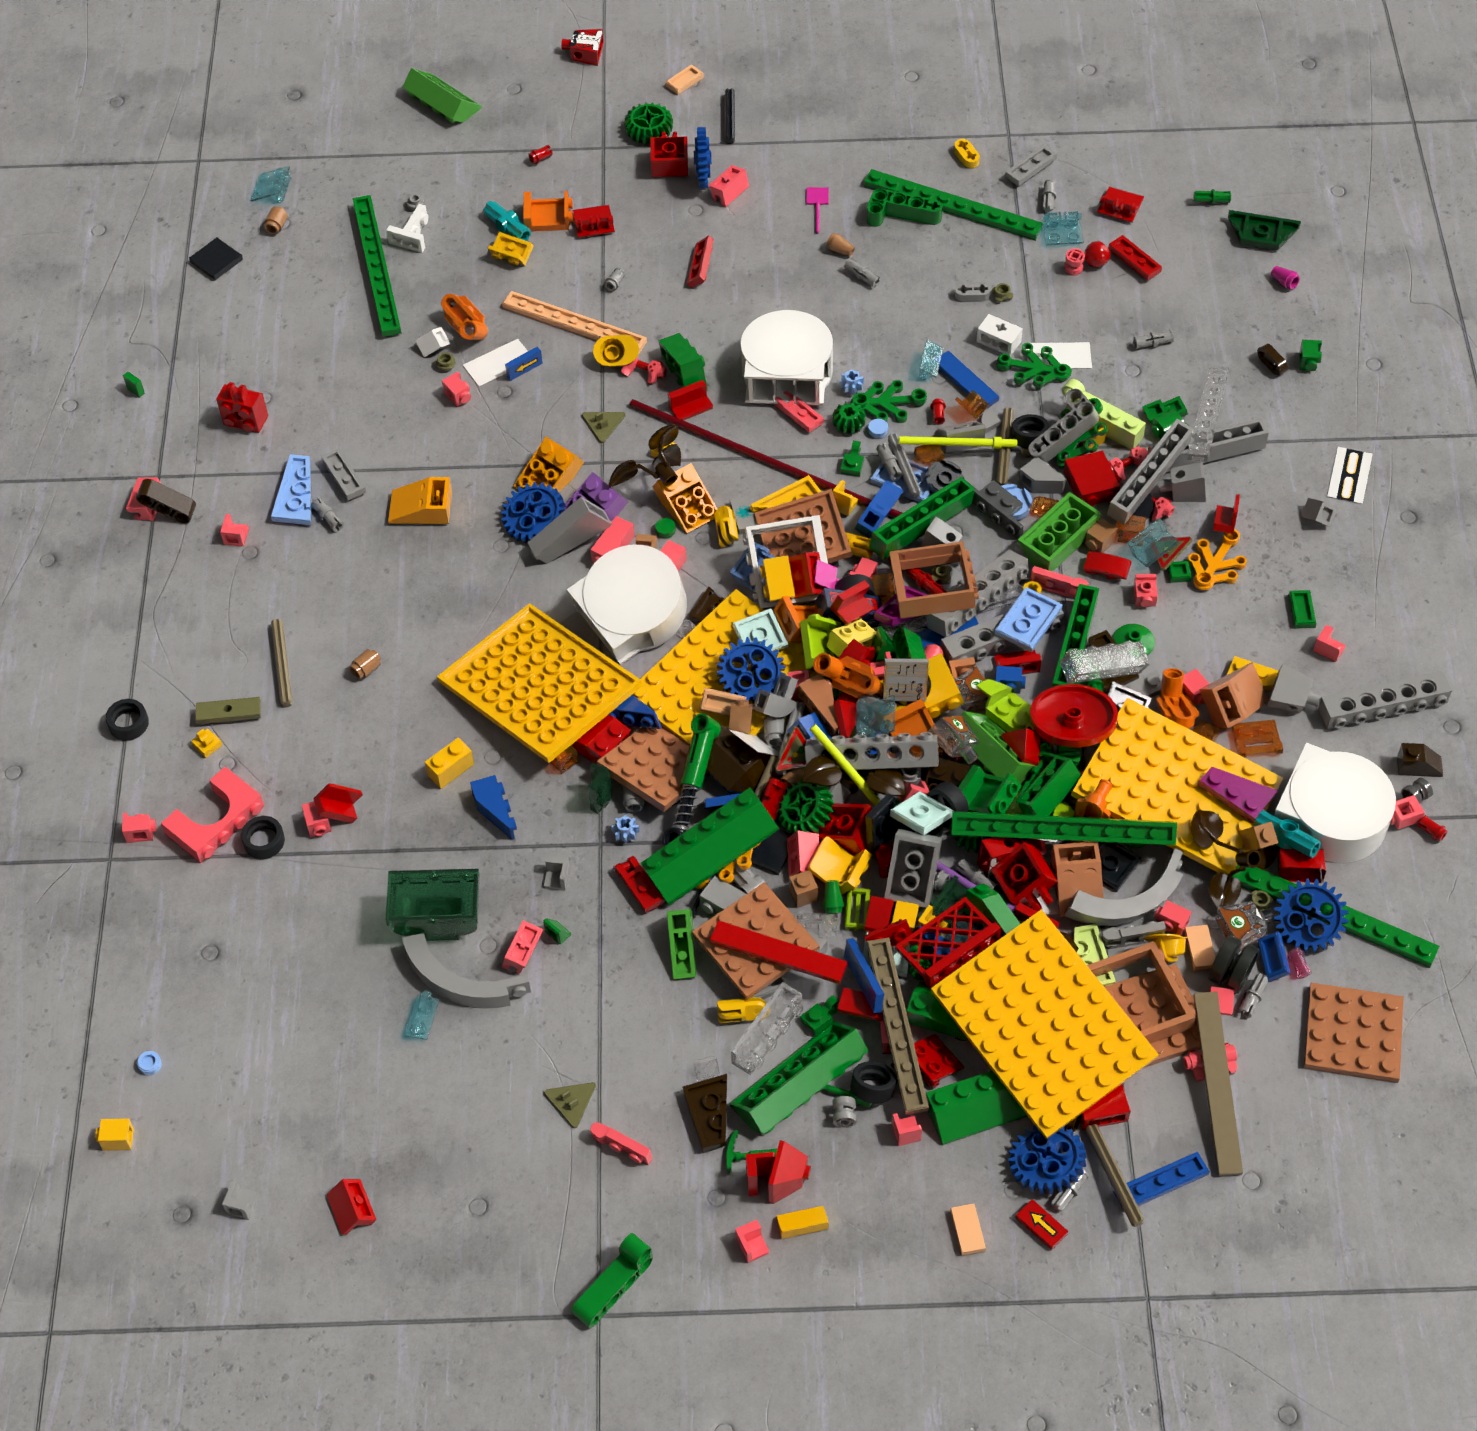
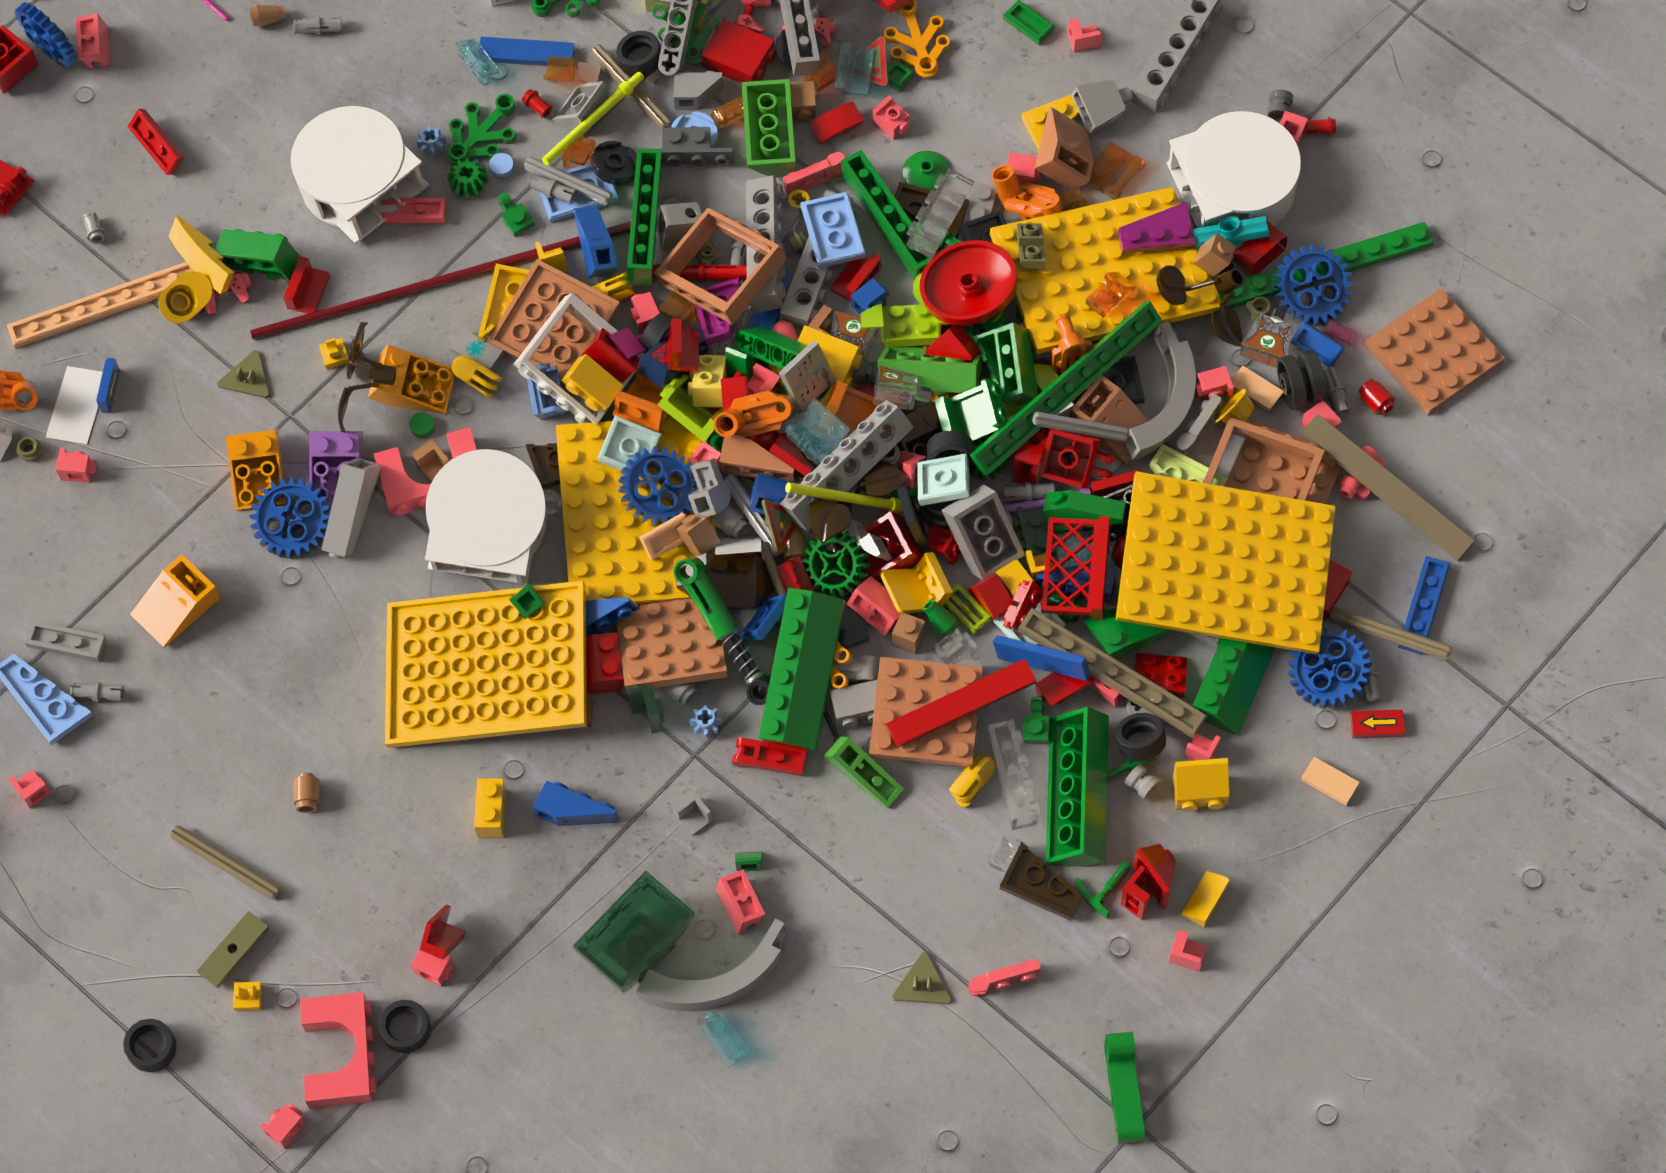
camera: 45 degrees left, 10 degrees up
dark brown slope [1397,743,1443,777] -> none
none -> yellow slope [169,216,235,294]
none -> green slope [508,583,545,620]
none -> olive plate [787,230,807,253]
none -> light grey slope [845,519,892,561]
none -> olive slope [1016,222,1046,269]
none -> light grey axle [1032,412,1128,442]
none -> clear orange slope [1085,271,1136,318]
none -> yellow slope [1172,758,1229,812]
none -> red brick [1358,379,1395,415]

